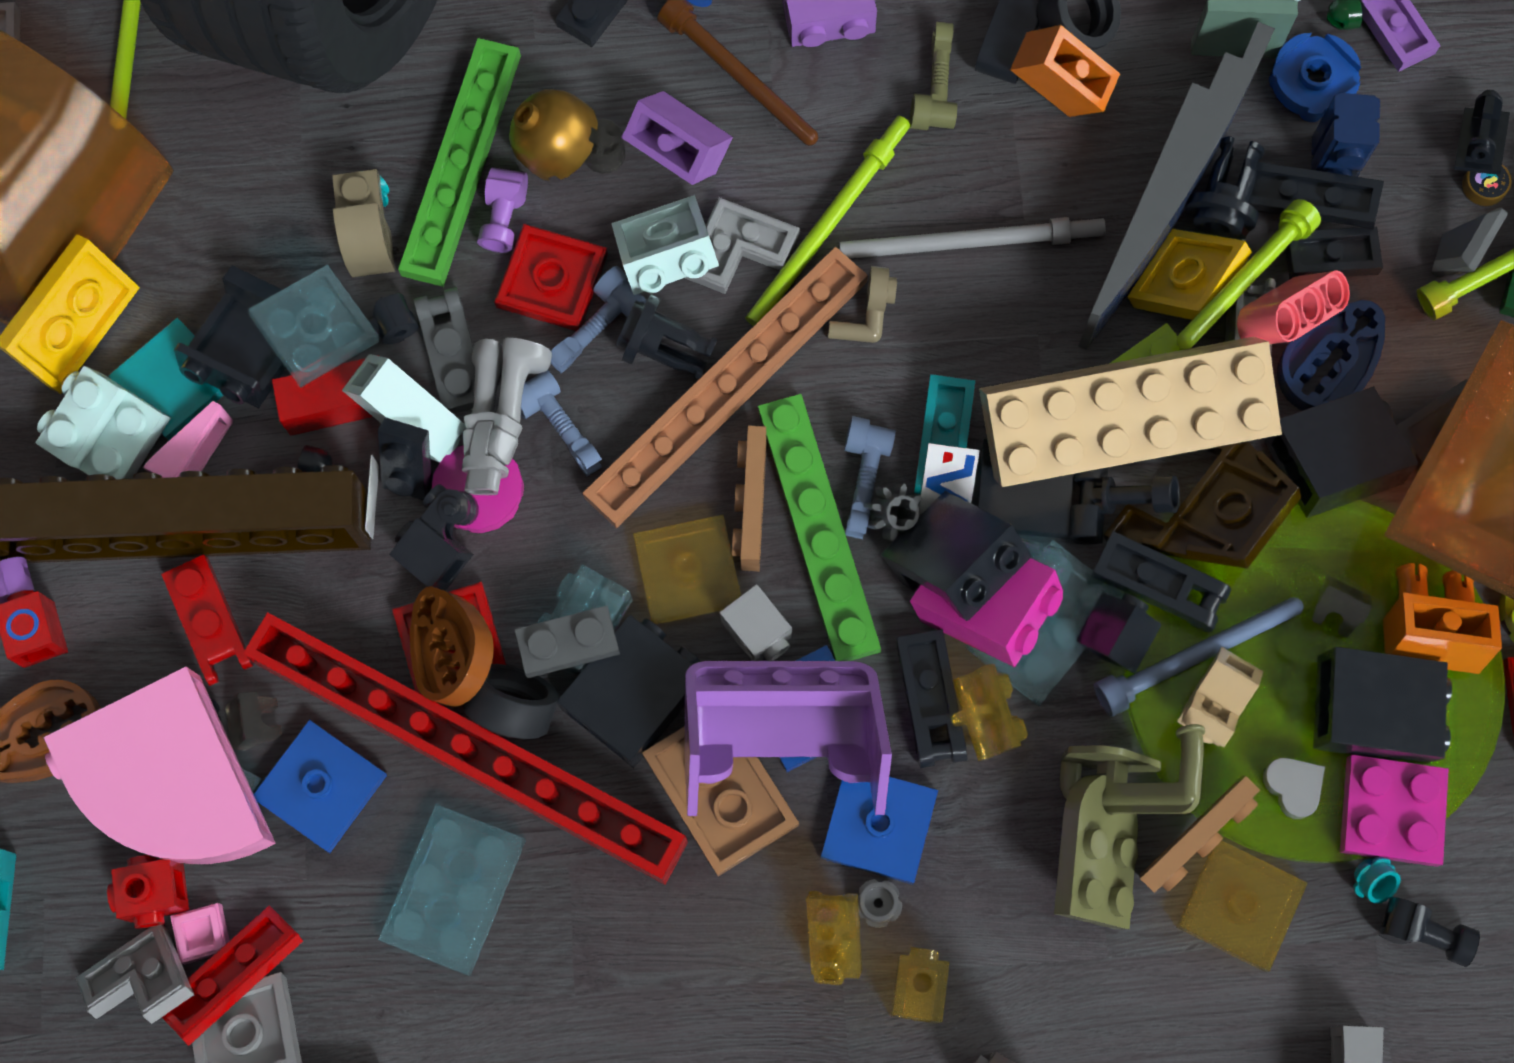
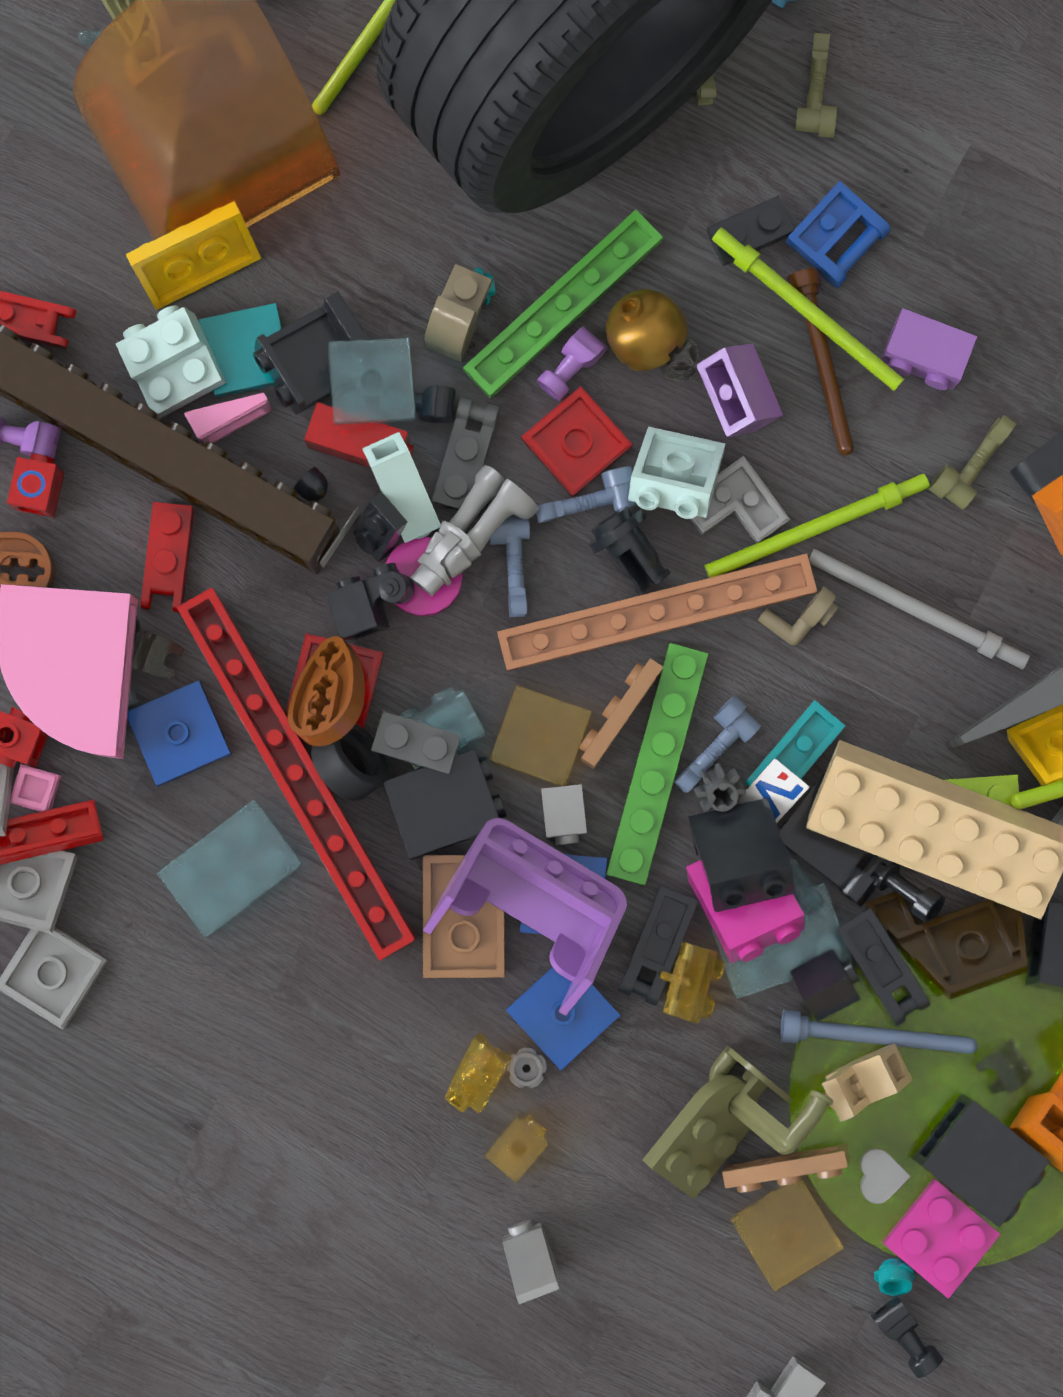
camera: 30 degrees right, 10 degrees up
none -> lime bar [712,227,904,391]

